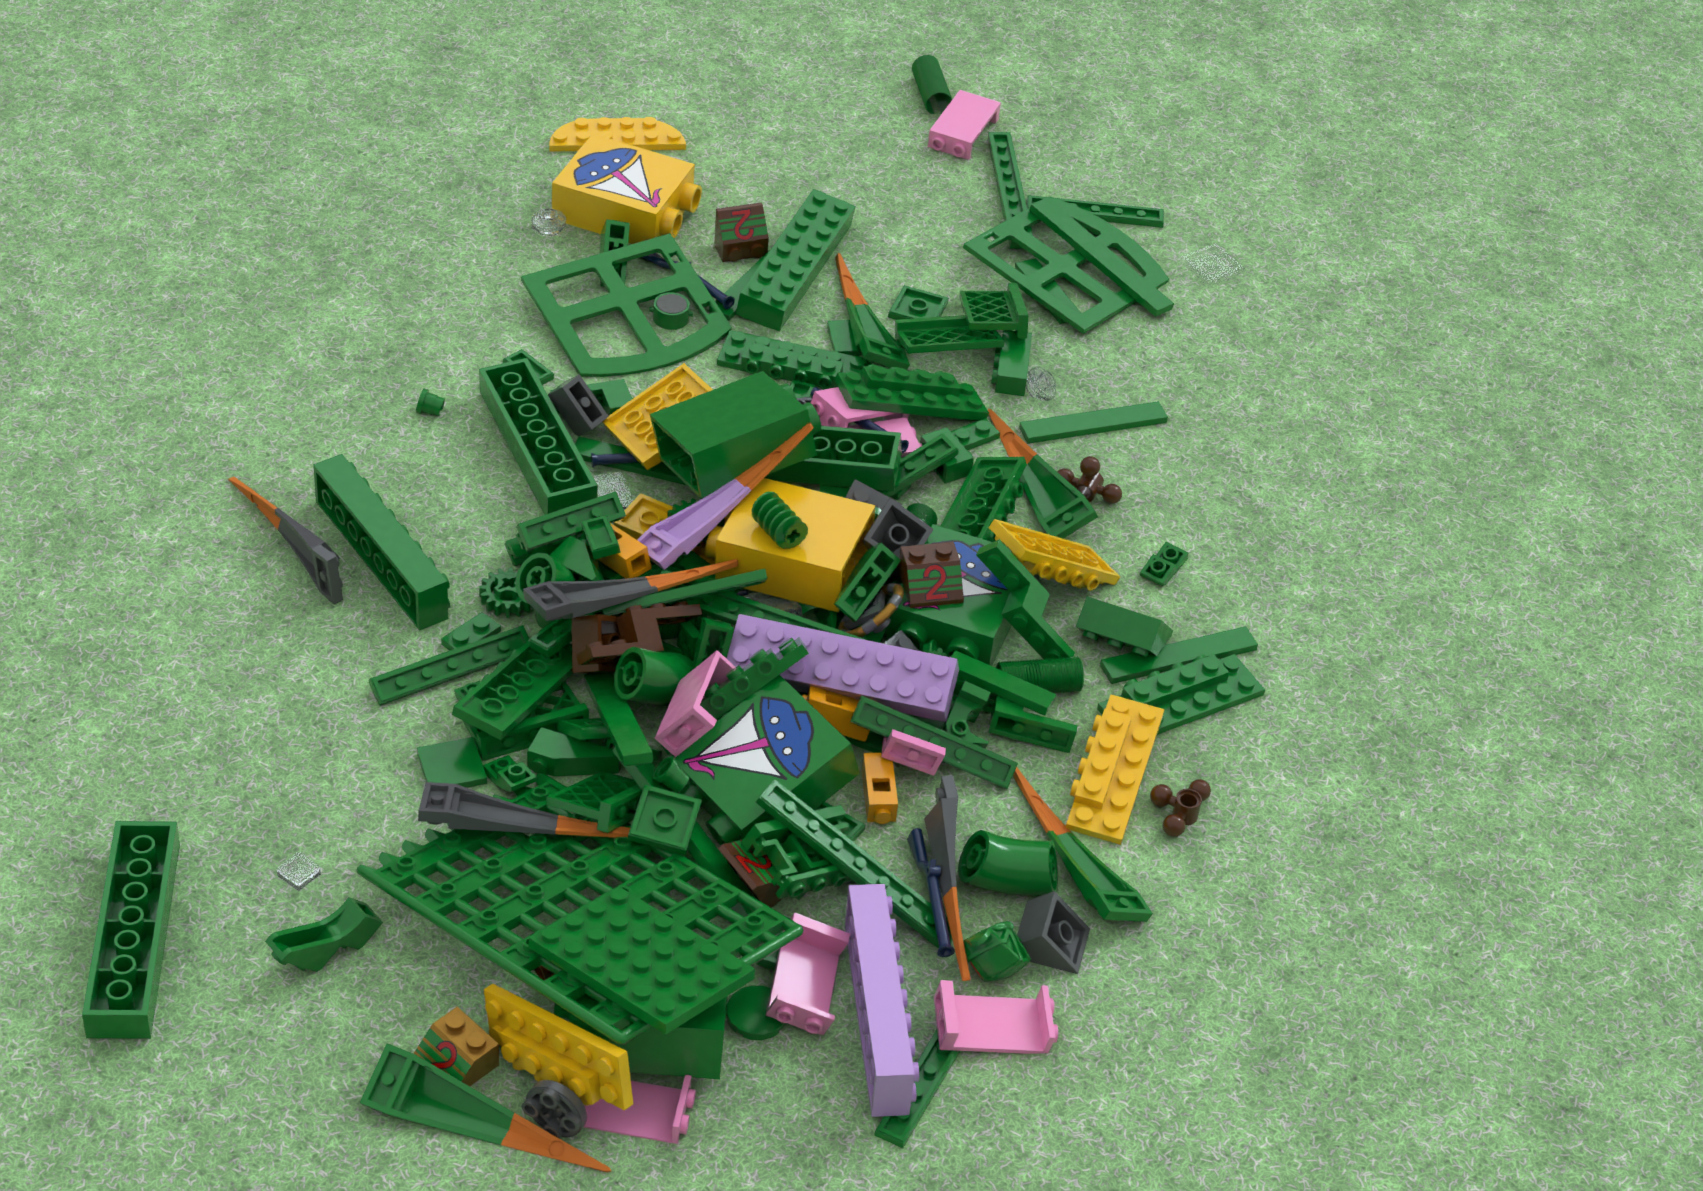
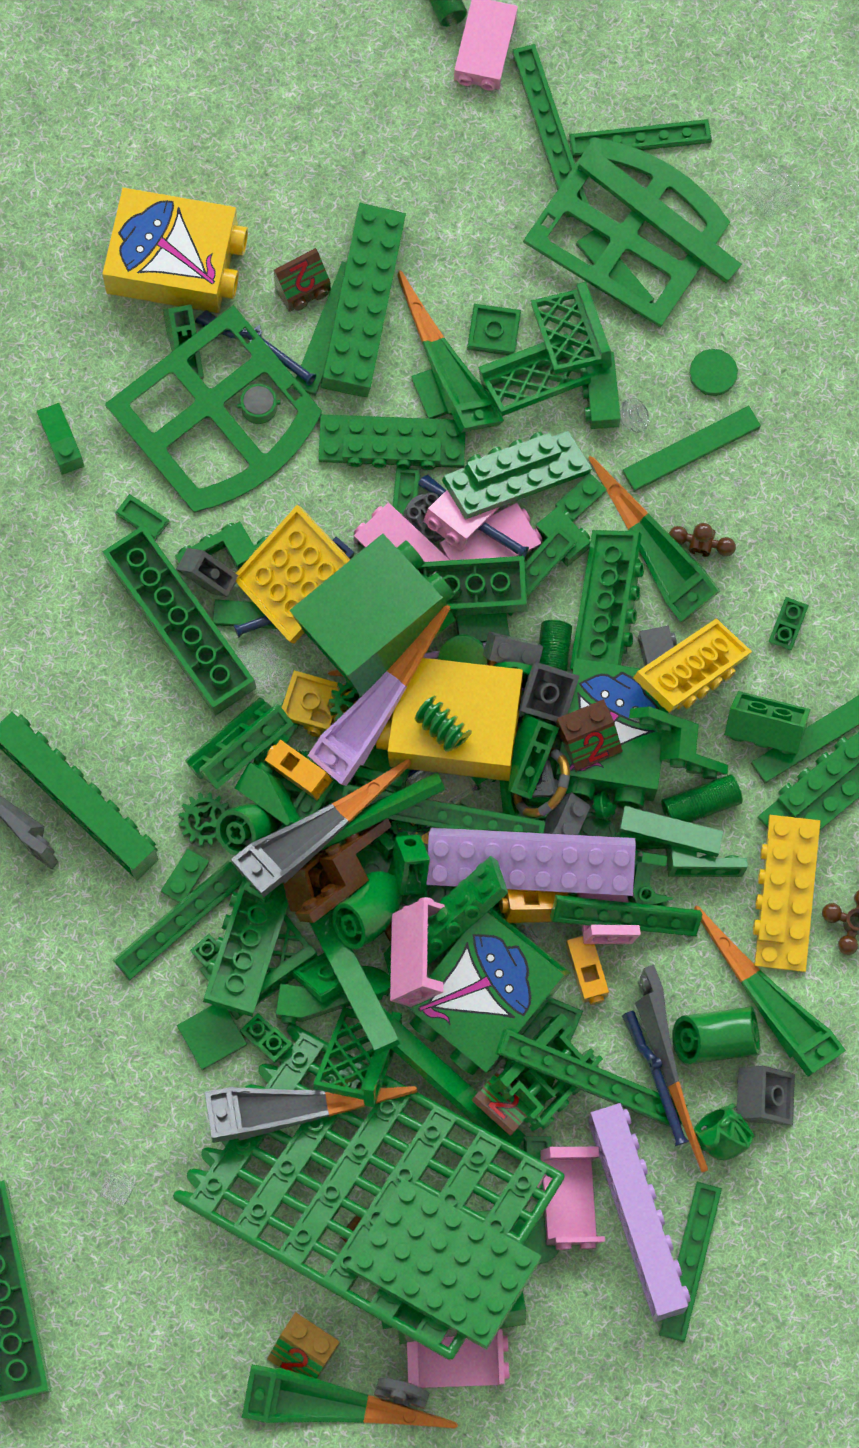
camera: 10 degrees left, 30 degrees up
green arch [265,897,383,972] -> none
green piece [416,388,445,416] -> none
yellow plate [484,984,633,1111] -> none
clear plate [531,209,566,237] -> none
yellow plate [549,117,686,152] -> none
green tile [581,515,621,560] -> none
green tile [628,785,702,855] -> none
green piece [652,756,689,793] -> none
bright pink panel [934,980,1058,1054] -> none
none -> green slope [37,403,85,475]
none -> green tile [689,349,738,396]

